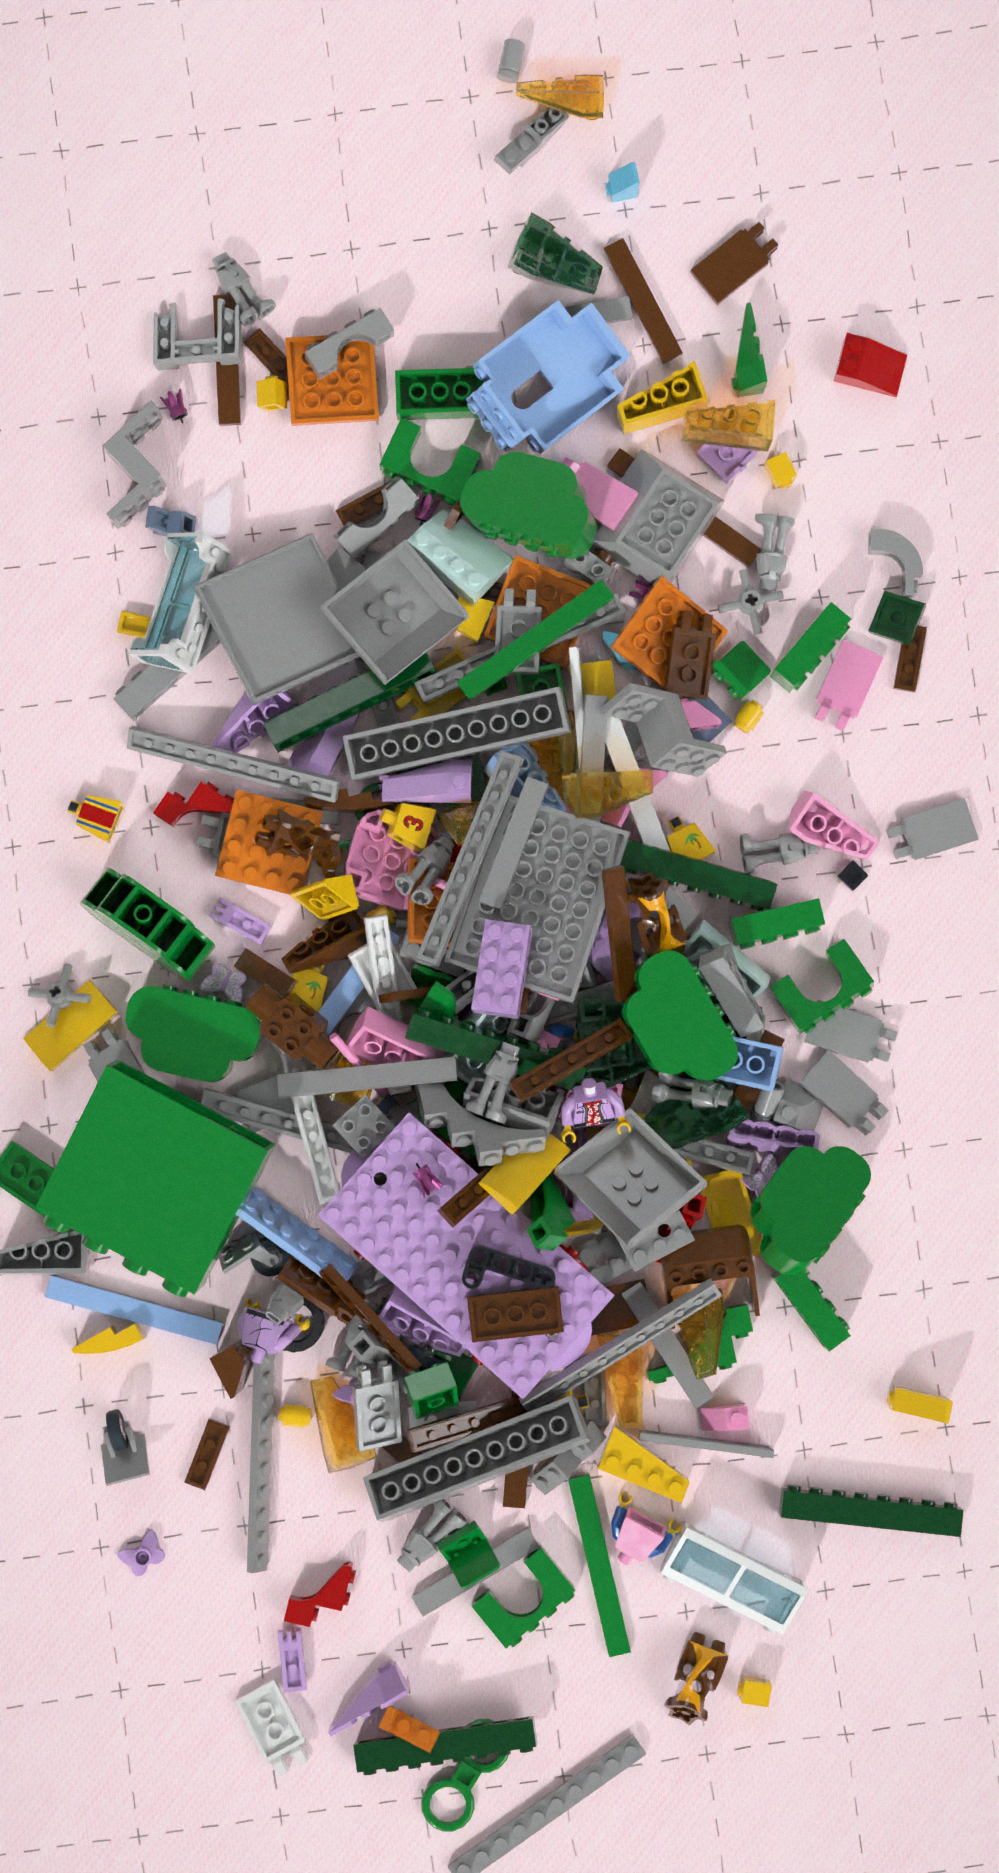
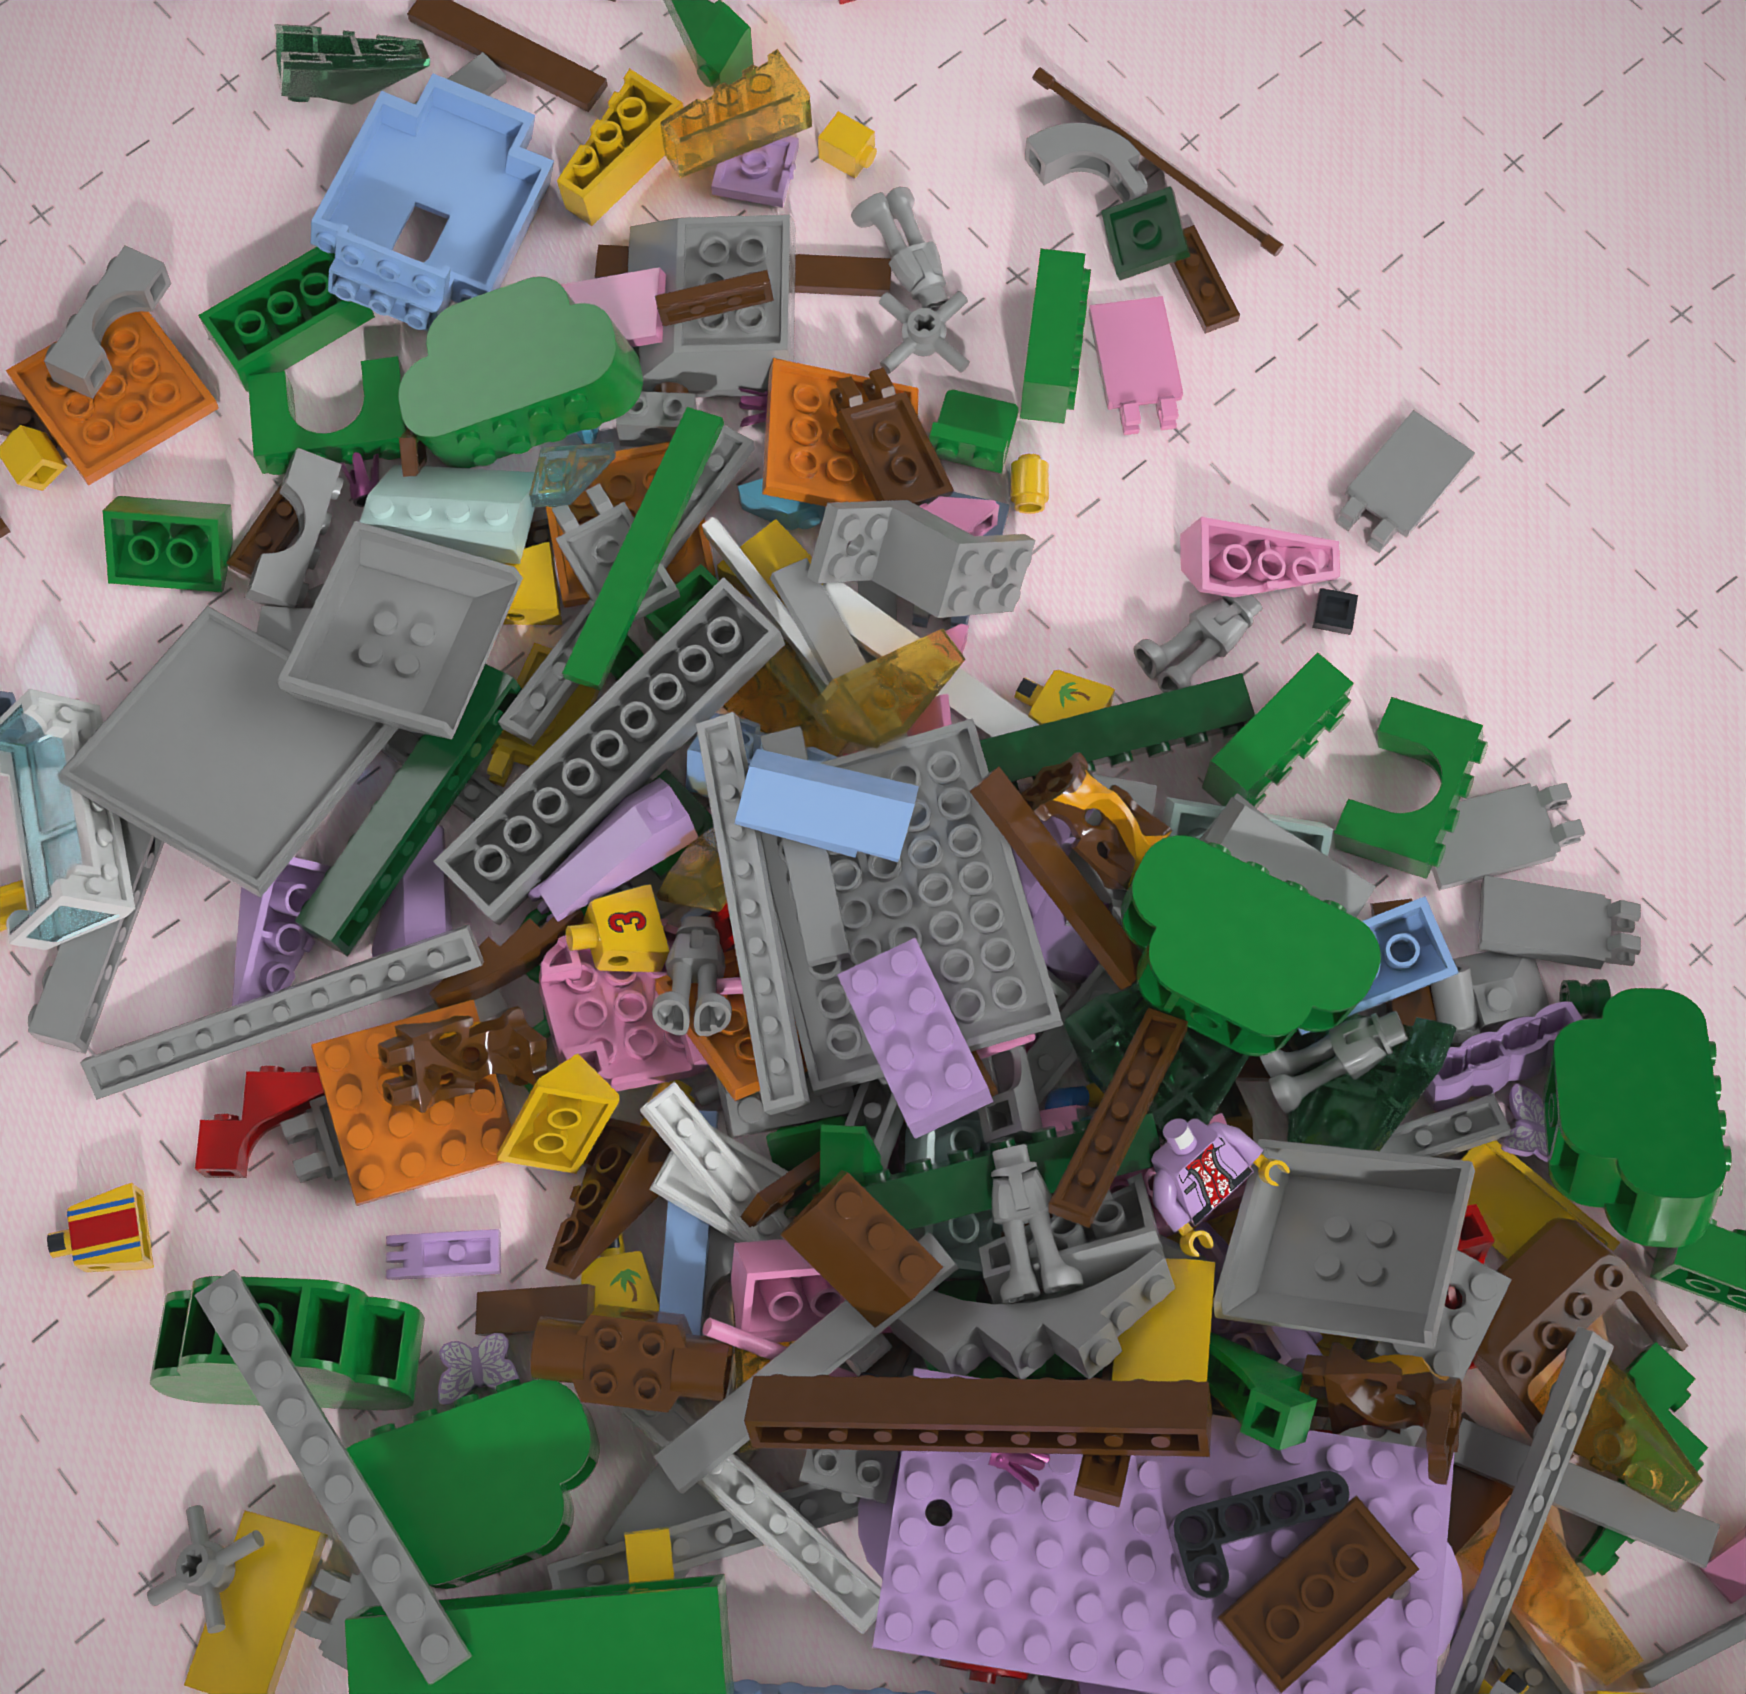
camera: 30 degrees left, 15 degrees down
none -> green slope [102,496,233,593]
none -> light grey plate [195,1269,472,1684]
none -> clear light blue wing [529,442,616,507]
none -> yellow brick [624,1527,674,1582]
none -> reddish brown tile [655,270,774,326]
none -> light blue slope [734,749,919,862]
none -> reddish brown brick [744,1374,1212,1457]
none -> reddish brown slope [780,1170,943,1328]
none -> reddish brown piece [1032,67,1284,257]
none -> reddish brown hips [1302,1342,1462,1485]
none -> dark green wheel [1559,979,1611,1019]

